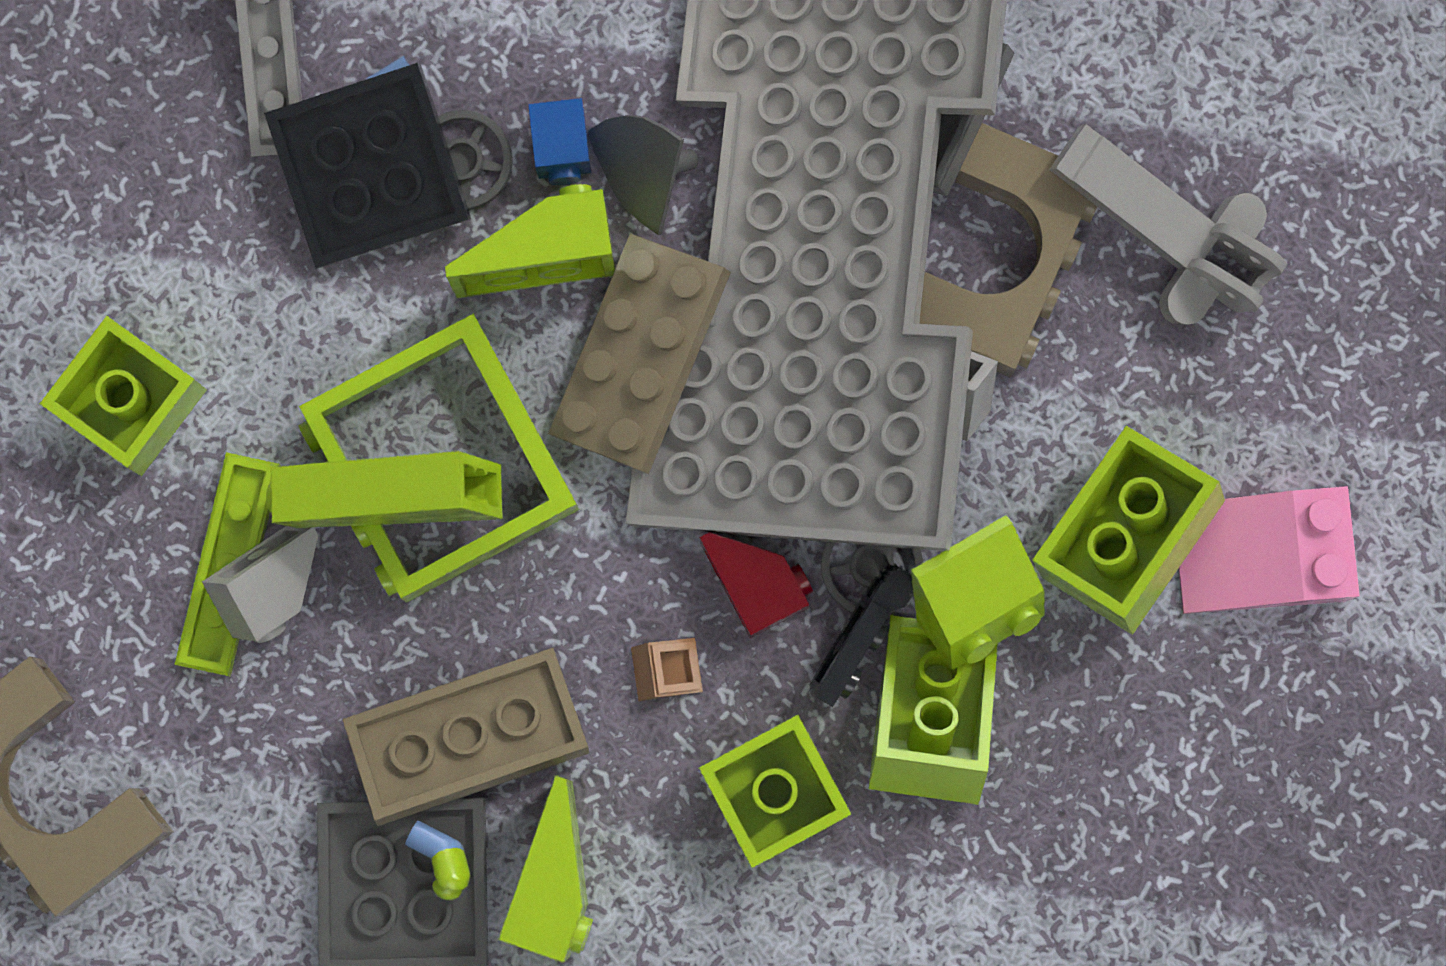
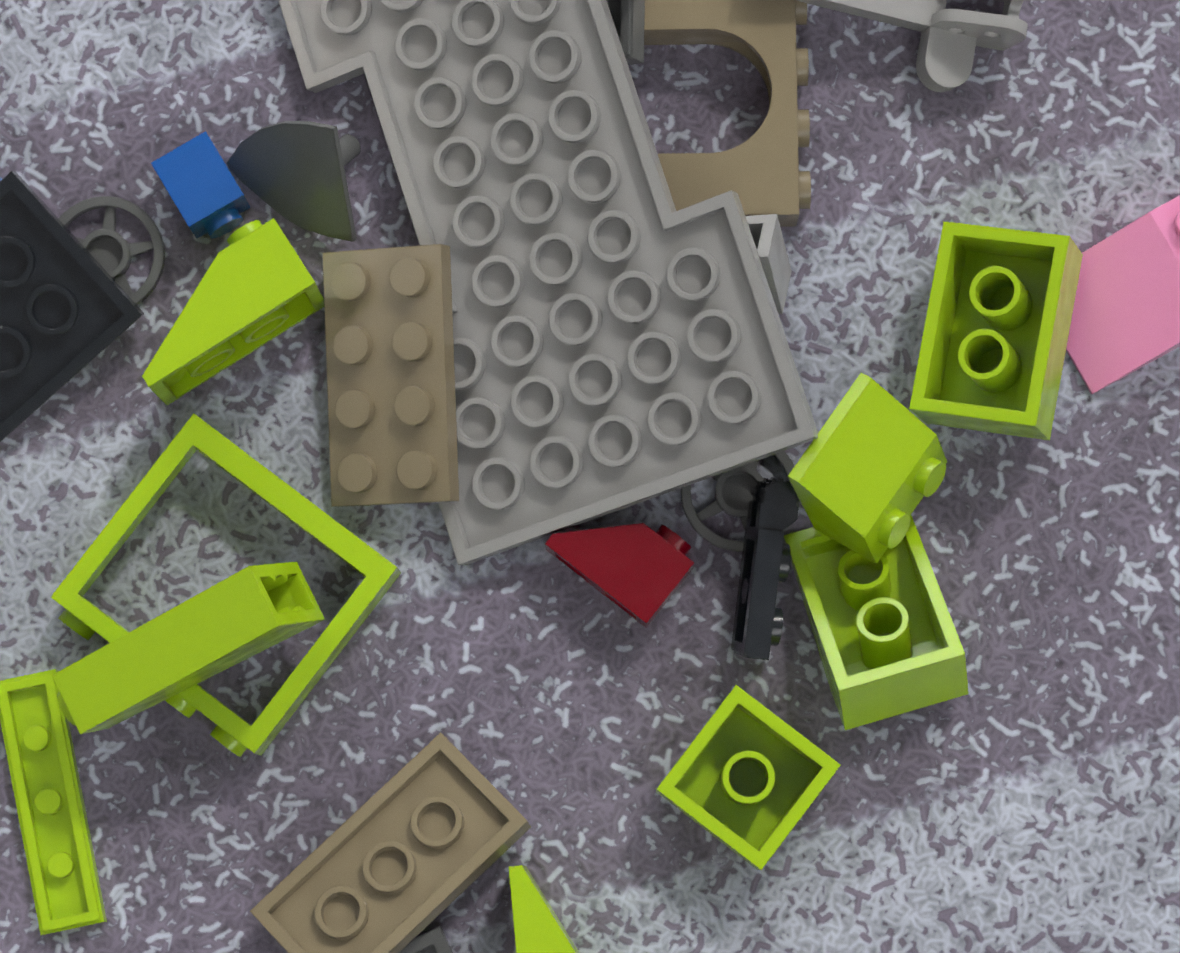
camera: 20 degrees left, 0 degrees up
light grey slope [202,526,318,643] -> none
medium nougat slope [631,638,703,701] -> none

